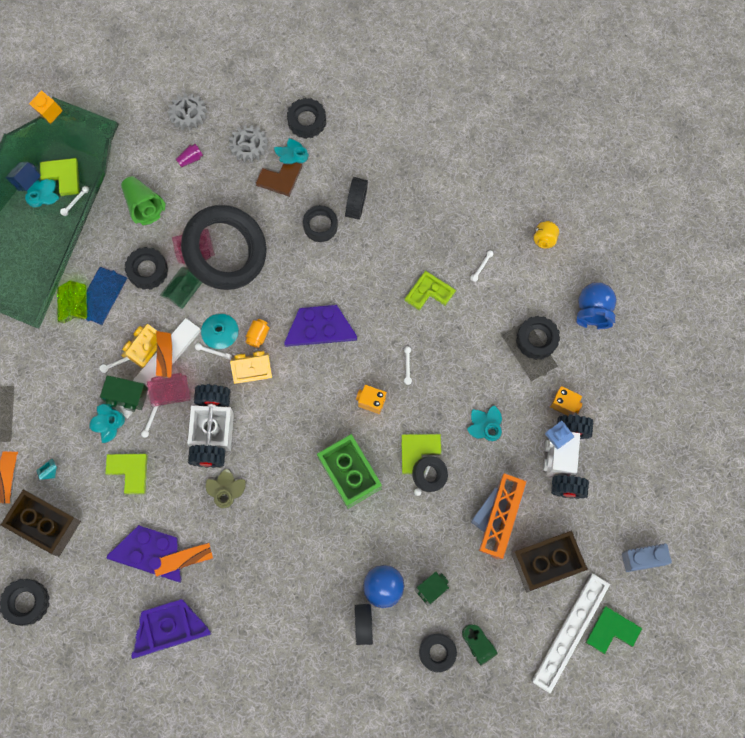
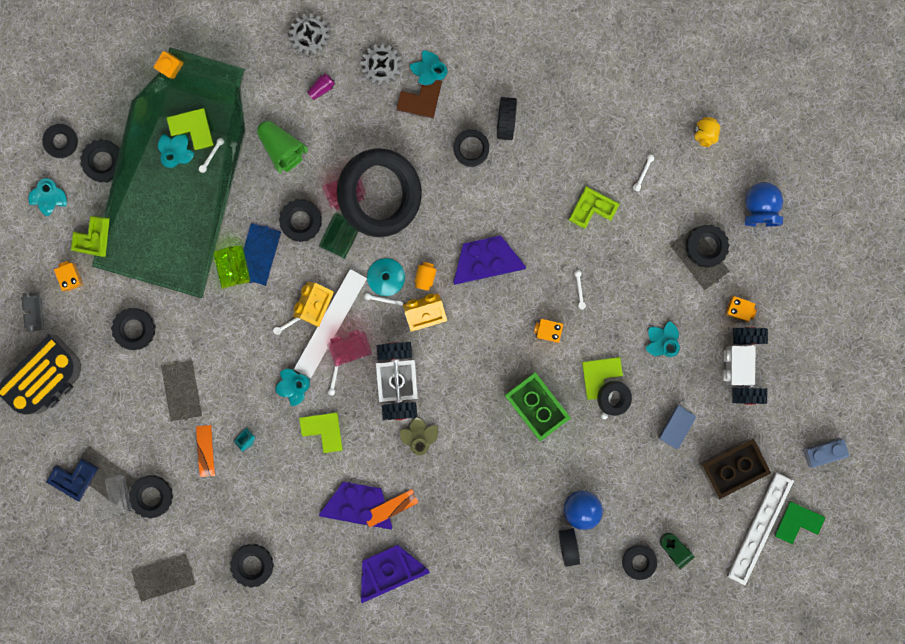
camera: 10 degrees left, 15 degrees up
dark brown brick [0,489,81,557] -> none
dark blue brick [6,162,41,191] -> none
dark green brick [100,375,148,412] -> none
orange sticker [156,331,172,378] -> none
black tyre [287,98,326,139] -> none
dark green brick [415,572,449,606] -> none
orange fence [479,473,527,560] -> none
medium blue tile [545,421,575,450] -> none

